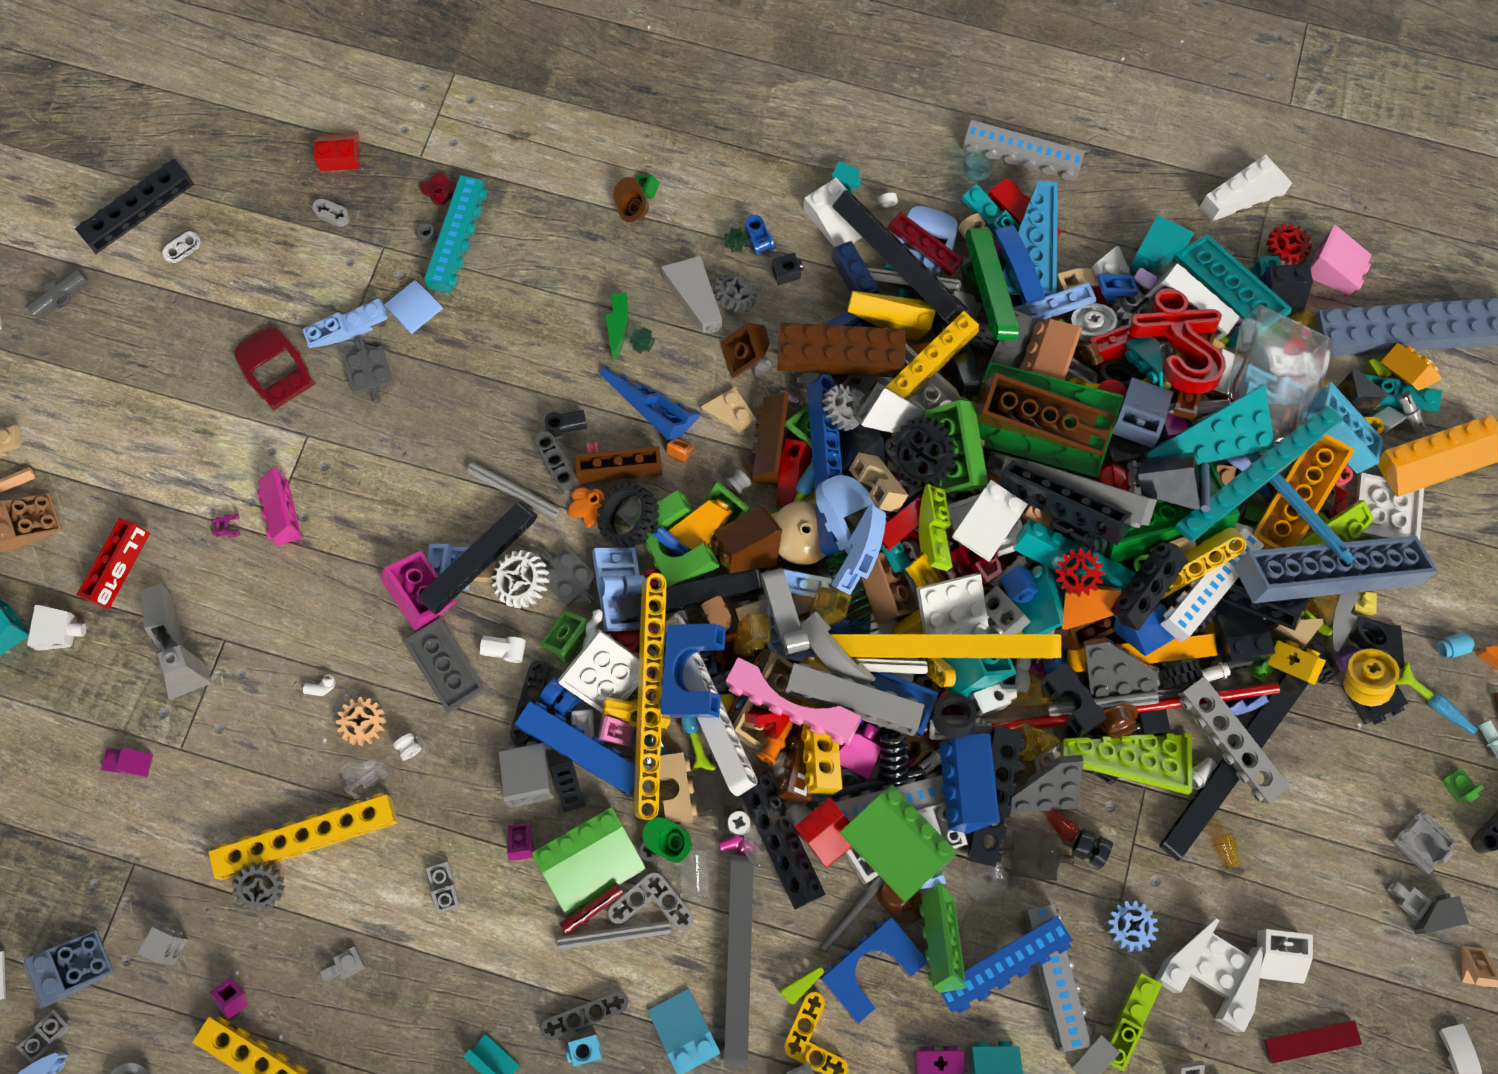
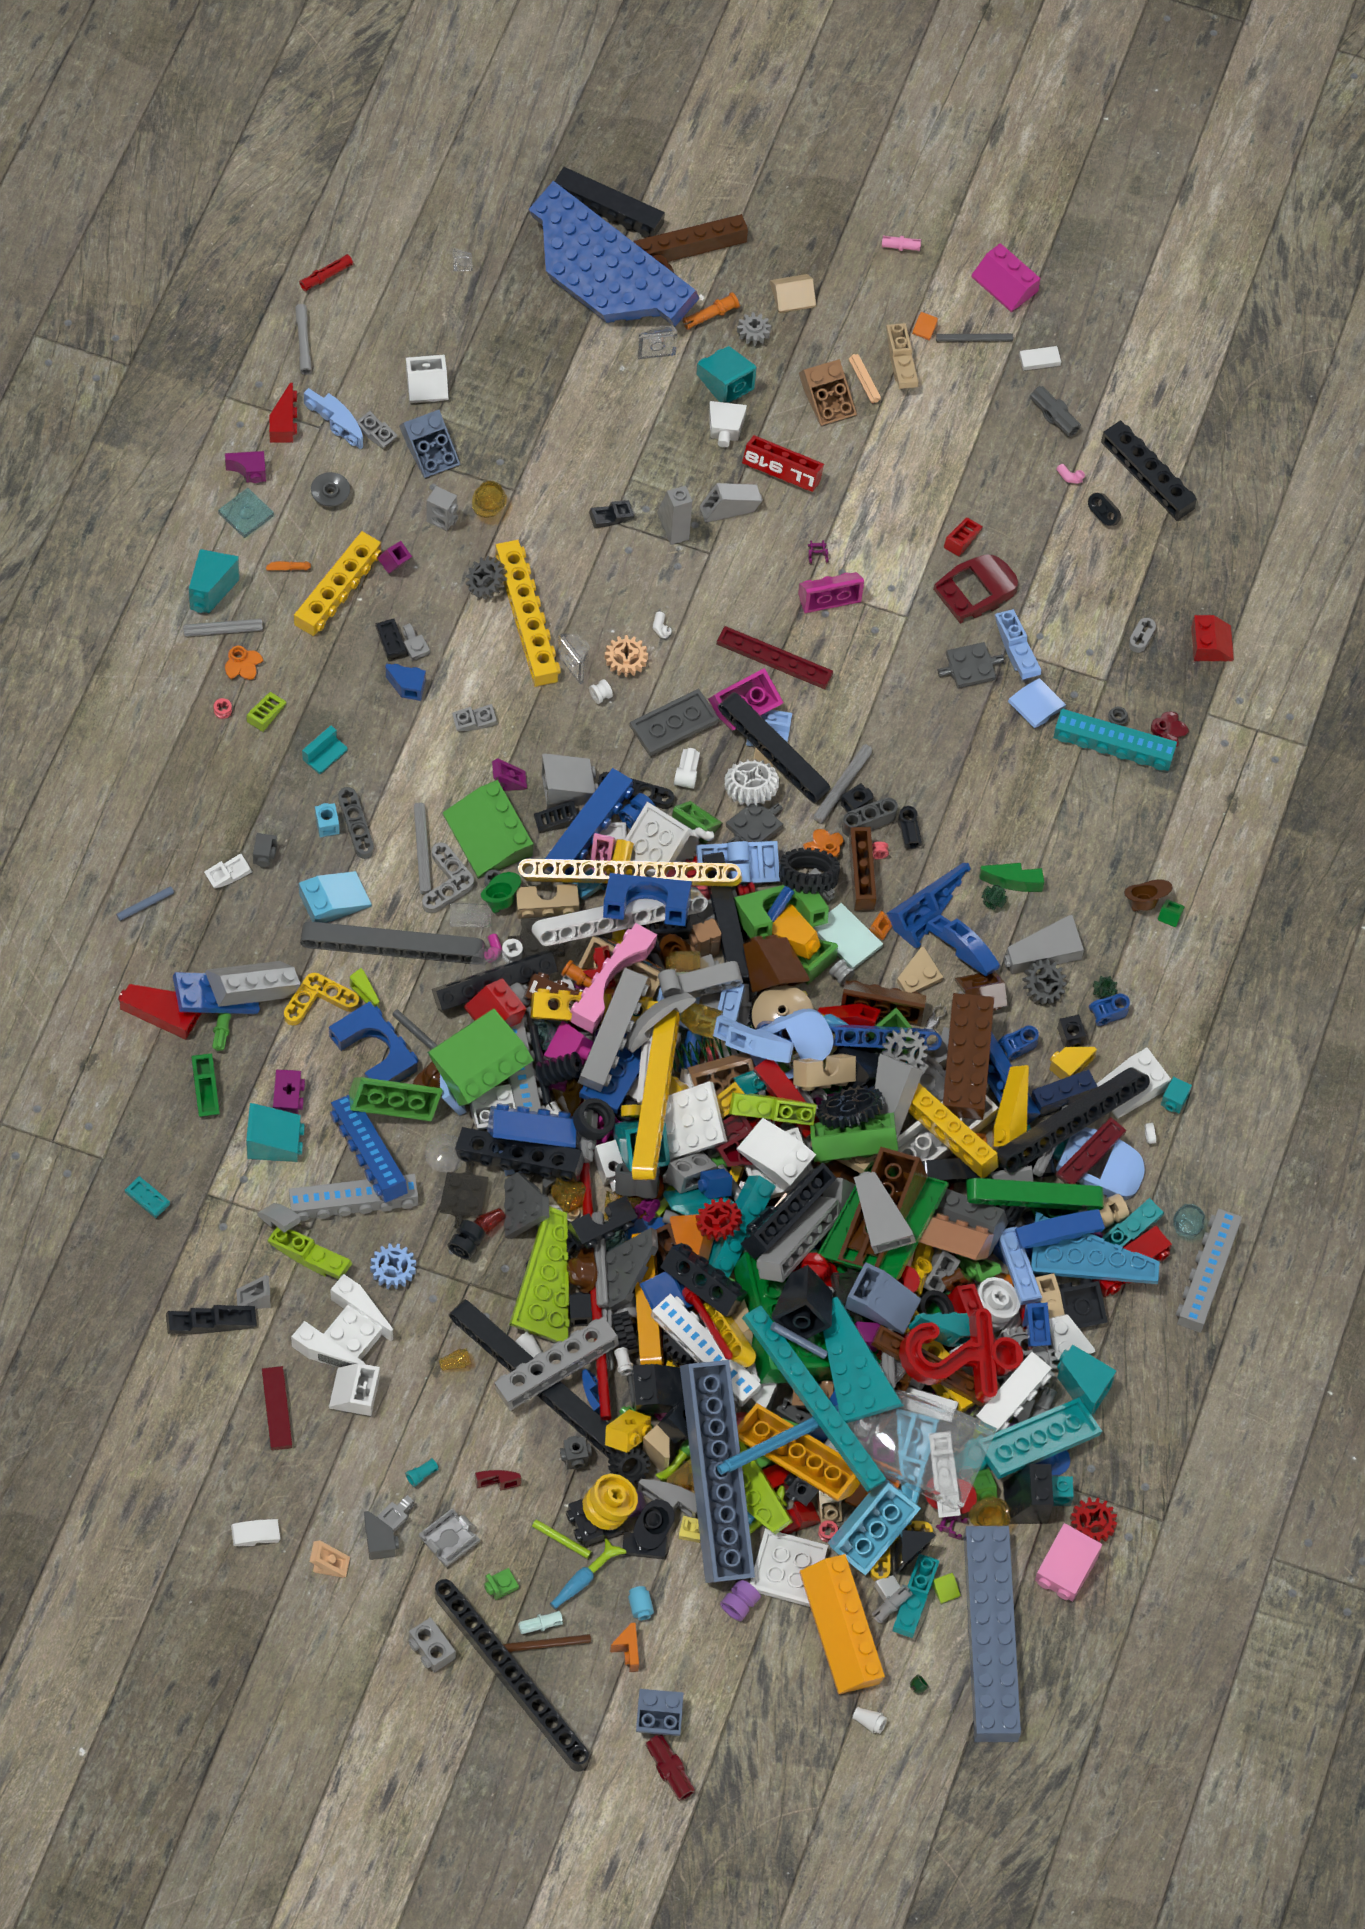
camera: 90 degrees right, 10 degrees down
magenta slope [101,748,153,777] -> none
dark red pin [559,882,624,935] -> none
medium lavender slope [1134,268,1158,290] -> none
white wedge [1200,155,1292,221] -> none
light orange slope [1381,343,1442,391] -> none
none -> black plate [375,618,406,660]
none -> blue slope [386,664,426,701]
none -> teal pin [405,1458,439,1487]
none -> clear yellow piece [472,481,507,518]
none -> dark red slope [475,1470,521,1491]
none -> lime bar [532,1519,592,1559]
none -> dark grey brick [560,1436,592,1470]
none -> black slope [589,500,634,528]
none -> red piece [682,1287,733,1360]
none -> dark red tile [716,626,833,690]
none -> medium lavender wheel [720,1579,761,1621]
none -> light aqua tile [813,903,883,970]
none -> black brick [841,783,874,812]
none -> light grey slope [854,1172,916,1254]
none -> dark green hinge [910,1674,929,1694]
none -> blue slope [926,914,1000,976]
none -> red slope [944,517,983,557]
none -> blue piece [998,1025,1039,1061]
none -> yellow slope [1049,1047,1097,1079]
none -> bright pink arm [1056,464,1085,484]
none -> black plate [1059,1279,1108,1328]

